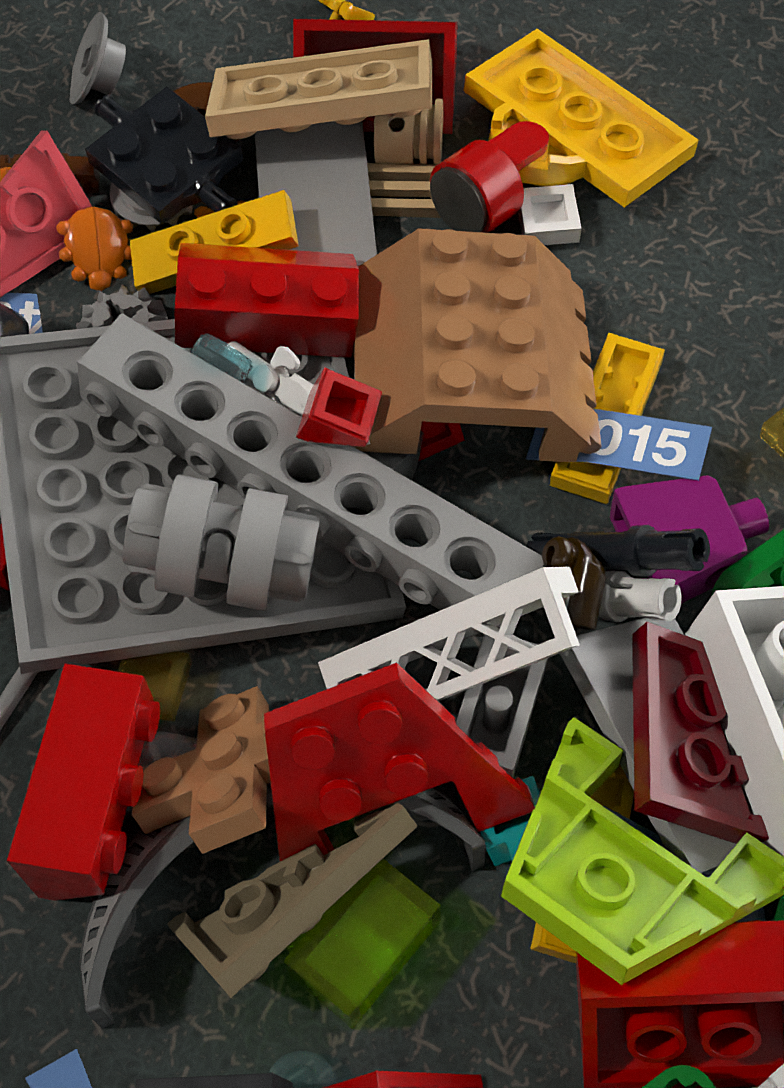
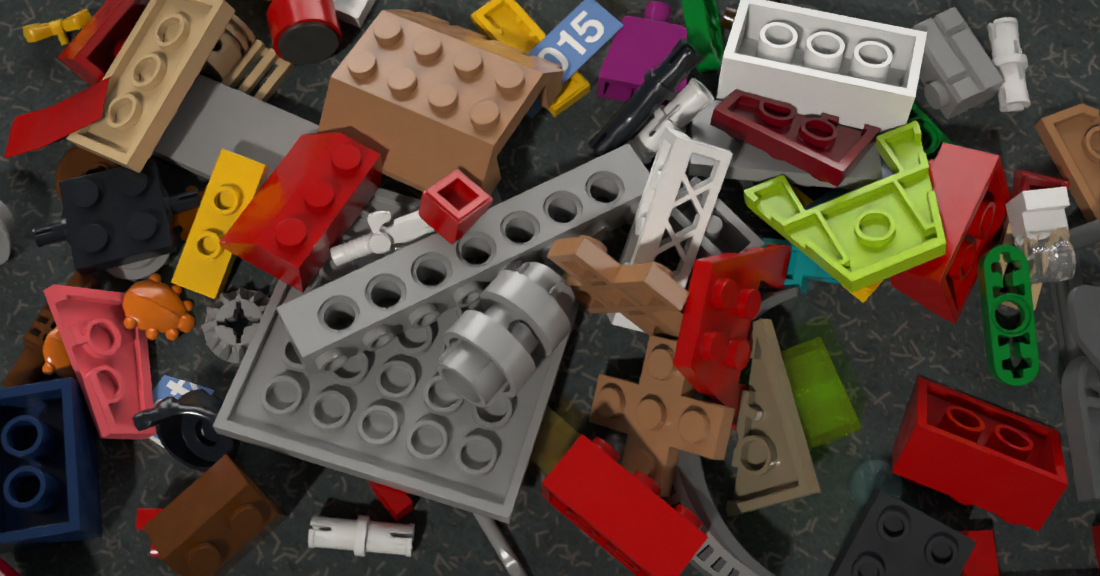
camera: 65 degrees left, 10 degrees up
clear light blue tile [190,333,253,383] -> none
dark brown arm [542,536,606,630] -> none
none -> red sticker [4,77,110,159]
none -> medium nougat plate [547,235,690,339]

